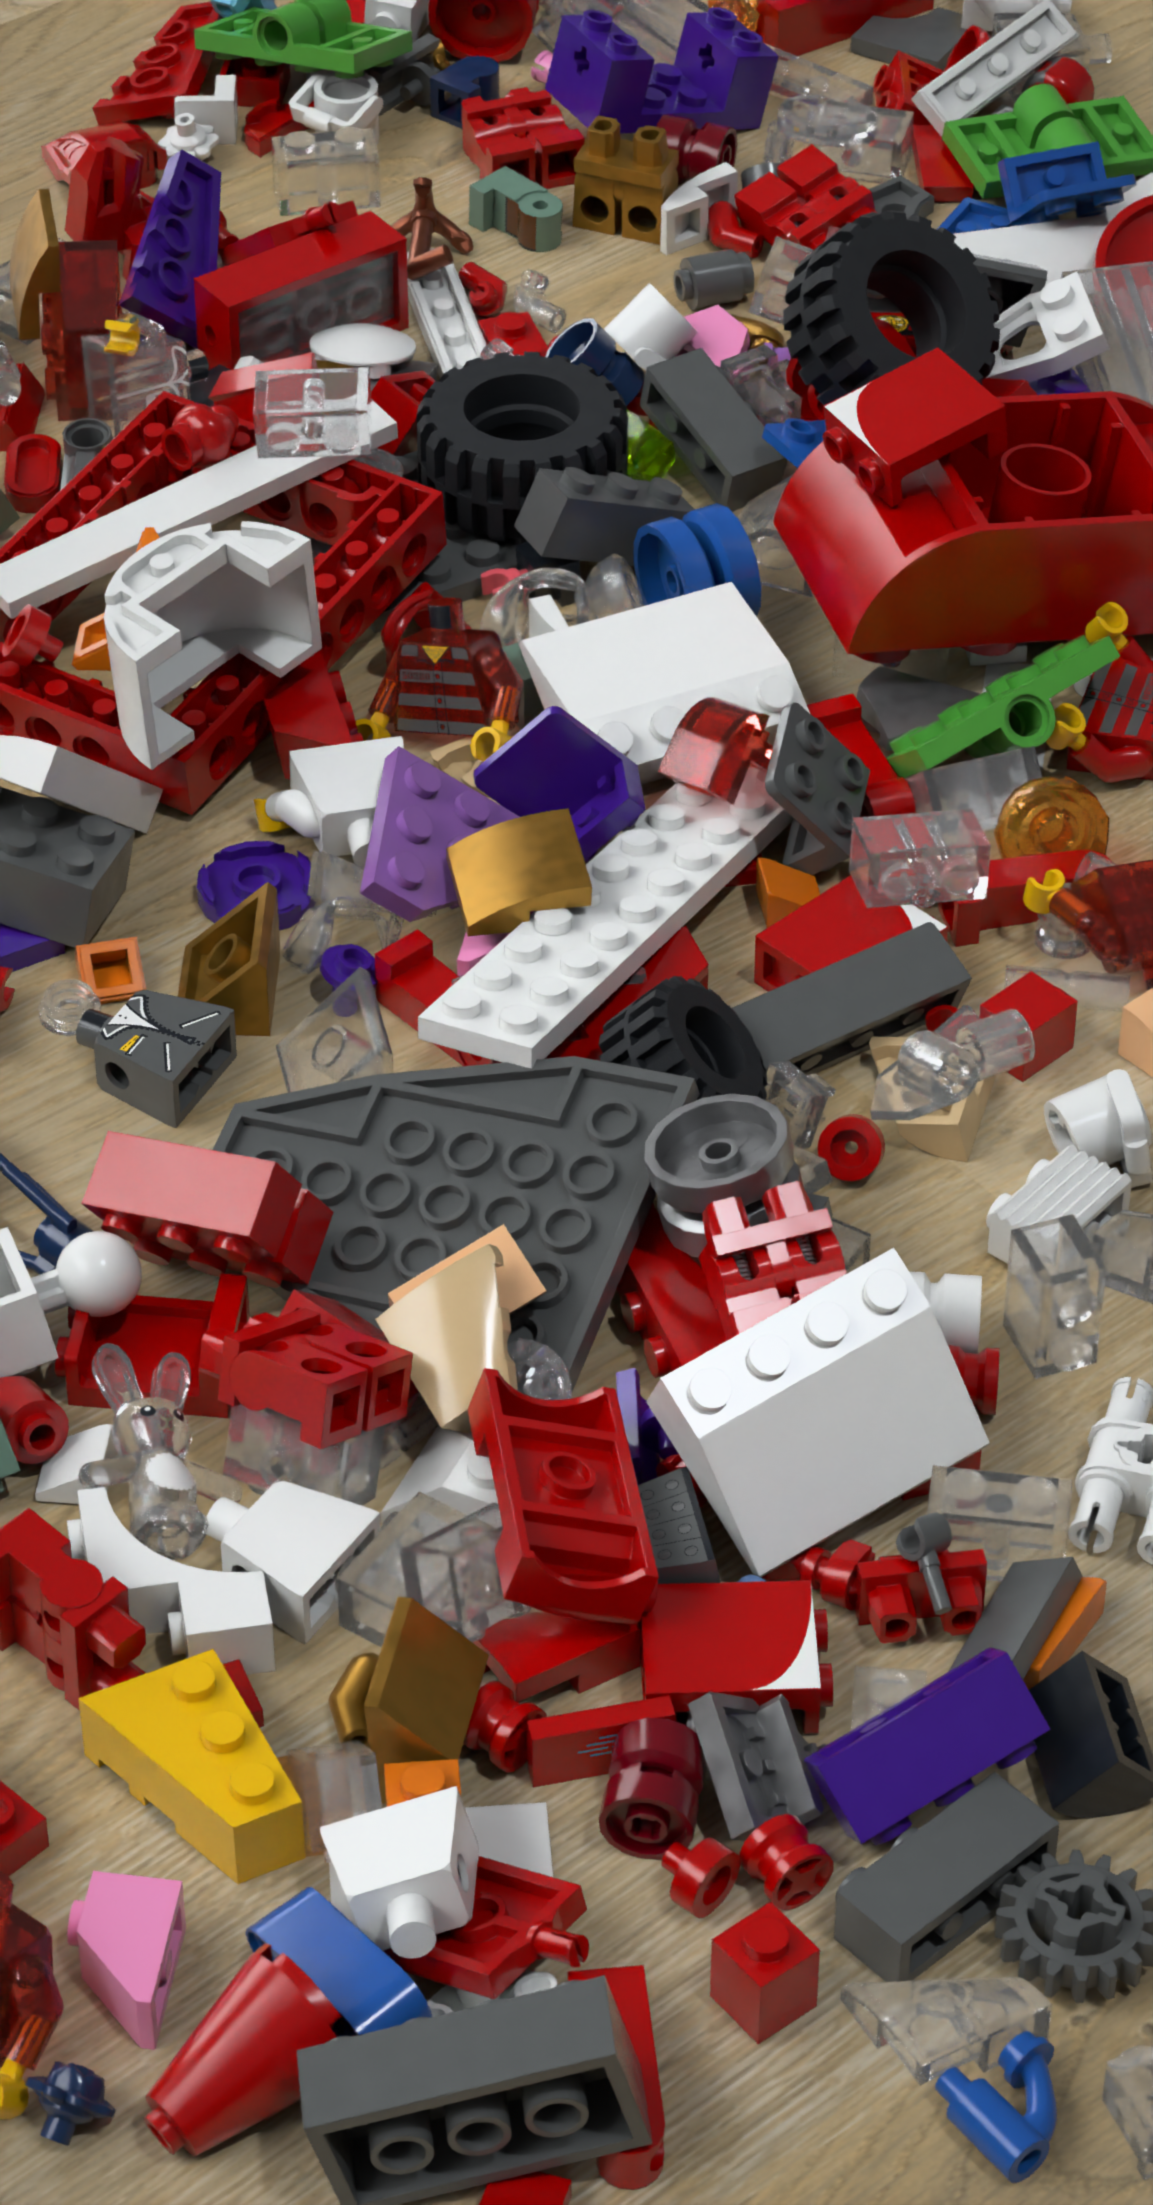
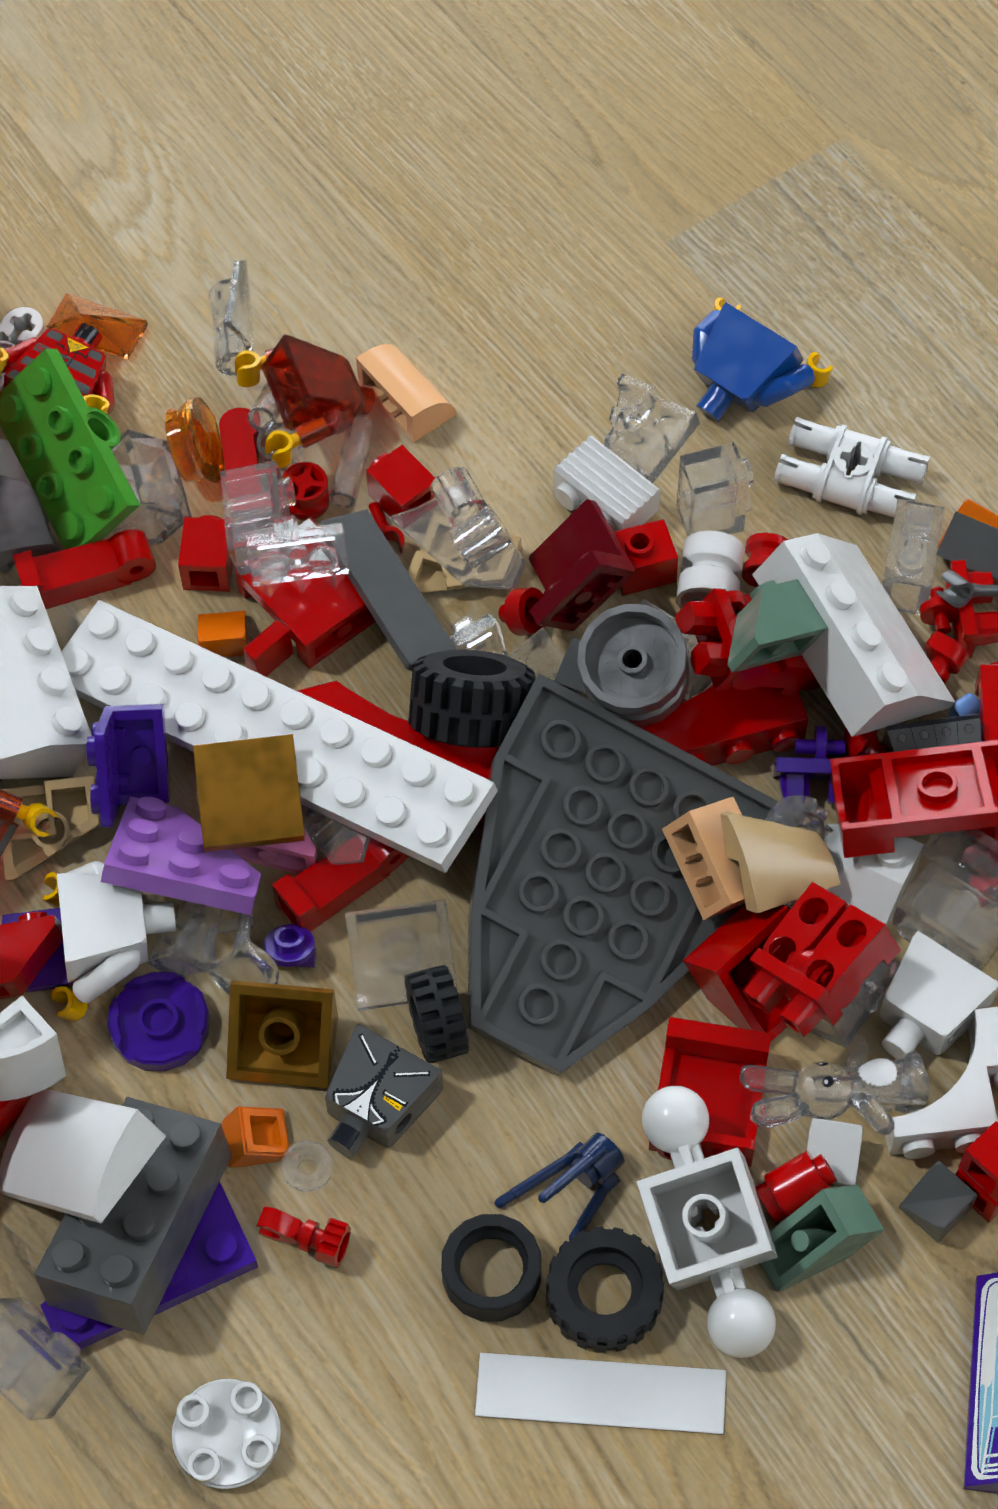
camera: 85 degrees left, 20 degrees up
piece [81,1131,334,1288] -> none
clear red brick [658,697,773,805] -> none
dark grey bracket [765,702,870,875] -> none
white piece [1044,1069,1153,1188] -> none
none -> red tile [243,620,293,677]
none -> clear plate [246,523,349,598]
none -> red wheel [281,462,330,521]
none -> black tyre [404,965,469,1063]
none -> dark red bracket [529,499,636,631]
none -> red brick [614,519,678,596]
none -> sand green slope [727,579,828,673]

